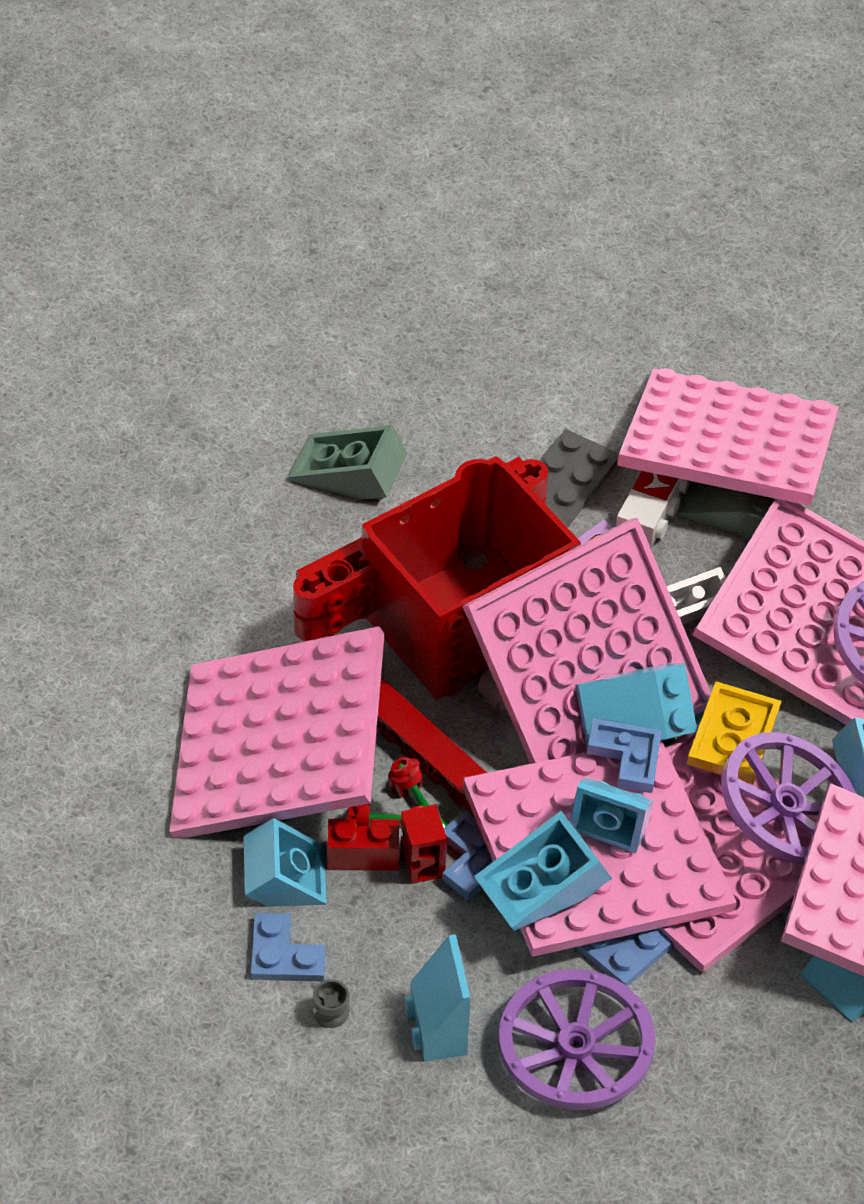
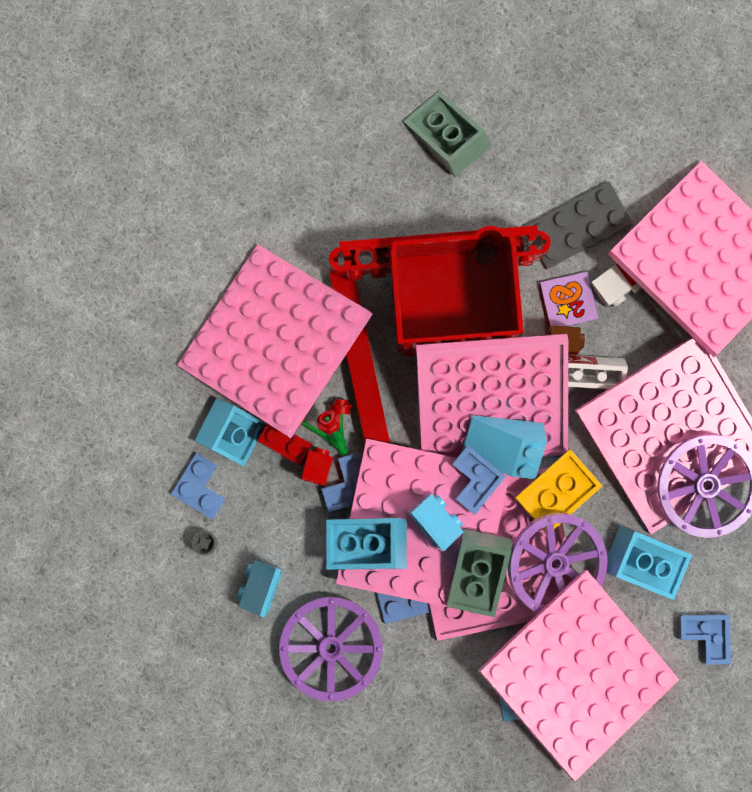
camera: 30 degrees right, 35 degrees up
none -> sand green slope [446,529,512,617]

